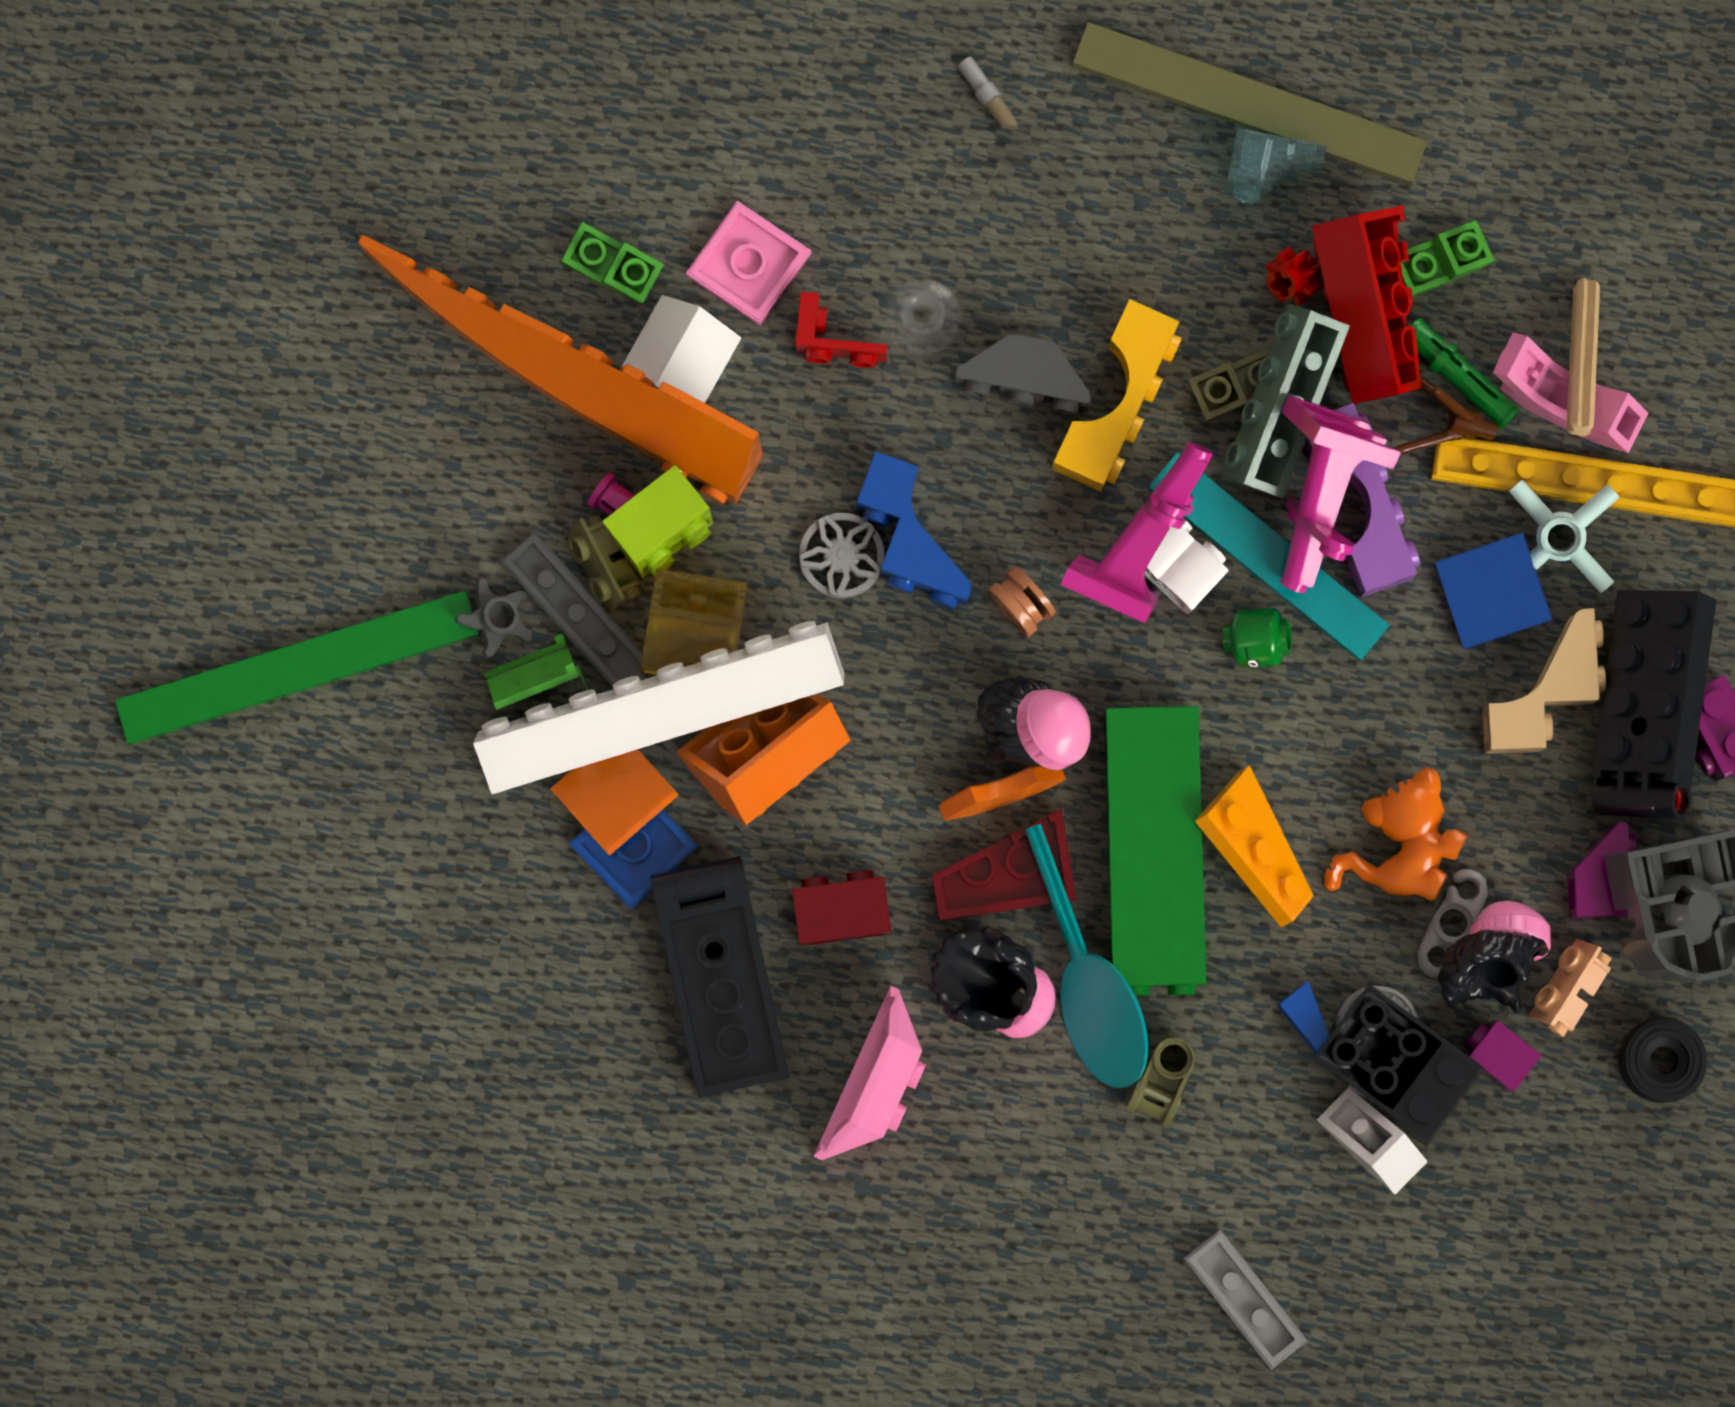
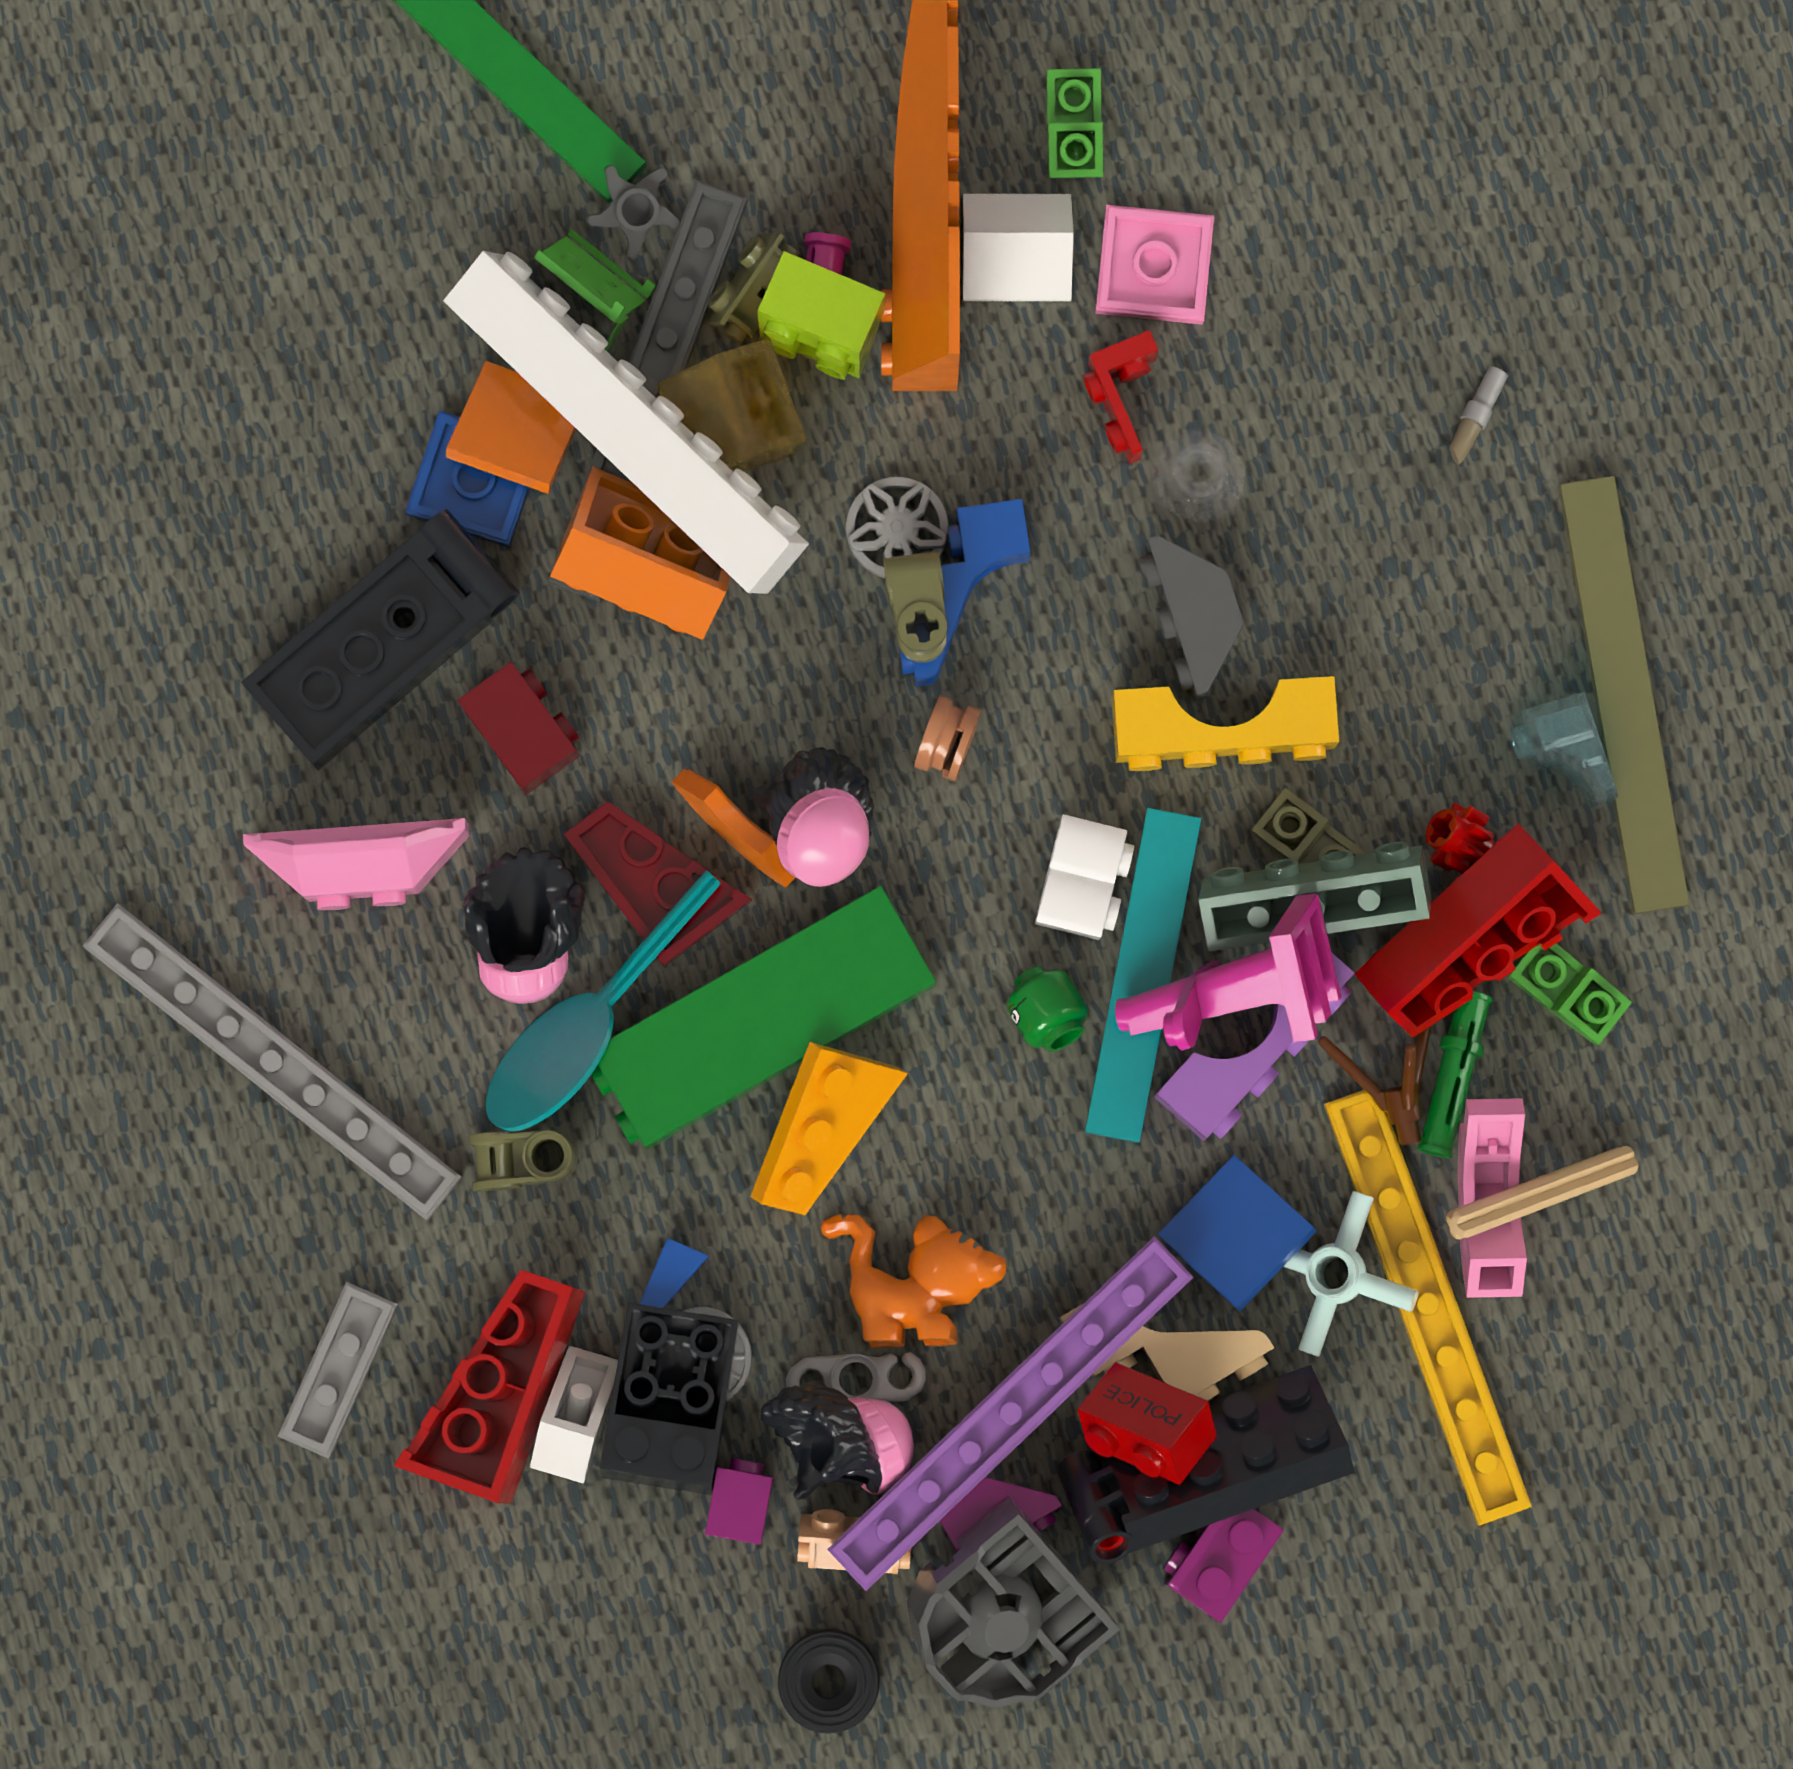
camera: 60 degrees right, 0 degrees up
dark pink piece [1060,442,1213,623] -> none
none -> light grey tile [83,903,462,1221]
none -> red wedge [393,1270,586,1504]
none -> medium lavender tile [827,1236,1193,1591]
none -> olive piece [883,551,947,663]
none -> red brick [1077,1362,1217,1485]

